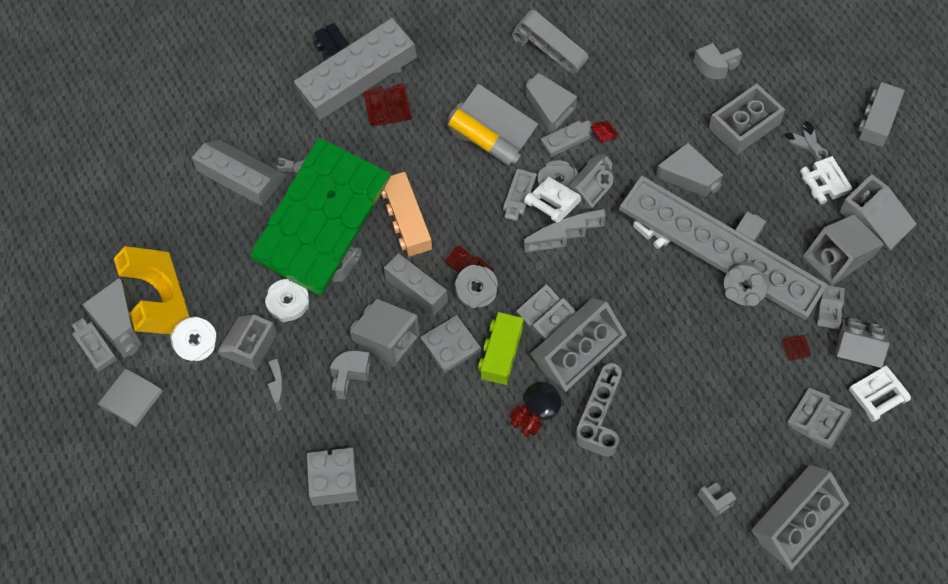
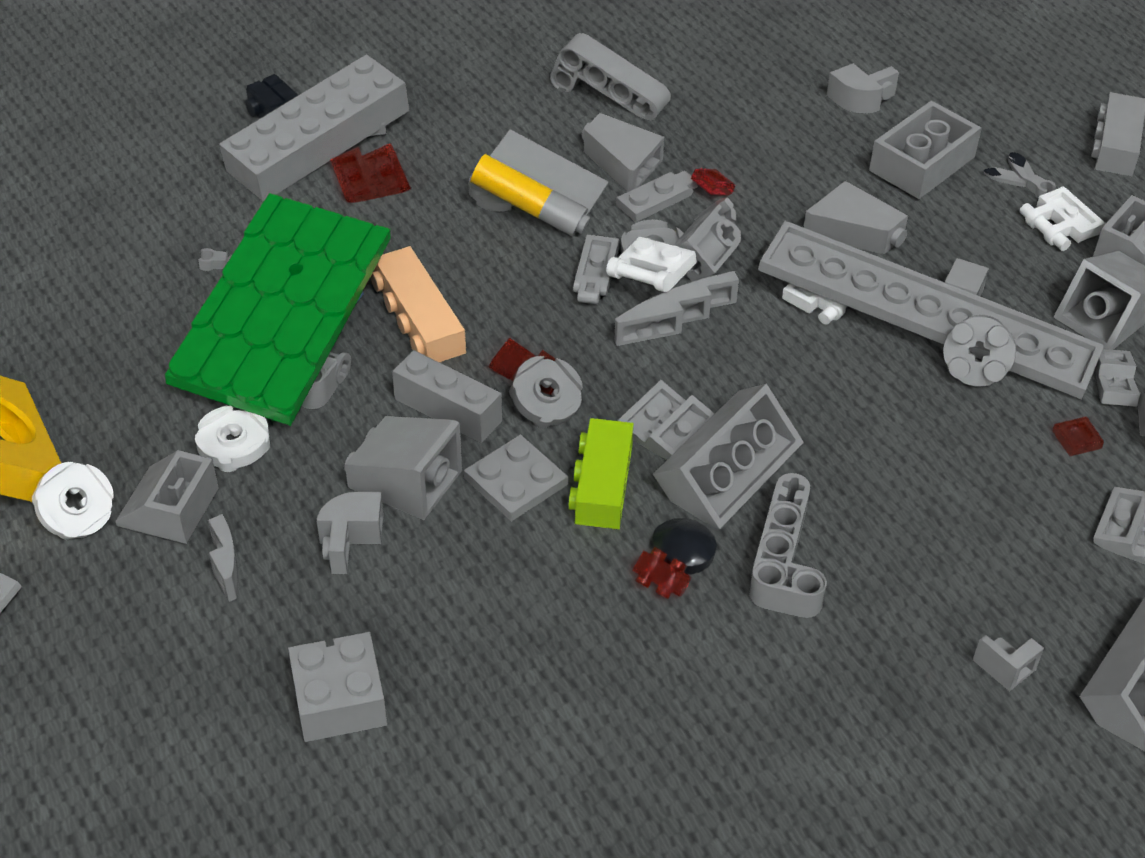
camera: 10 degrees left, 15 degrees down
light grey slope [192,140,286,206] -> none

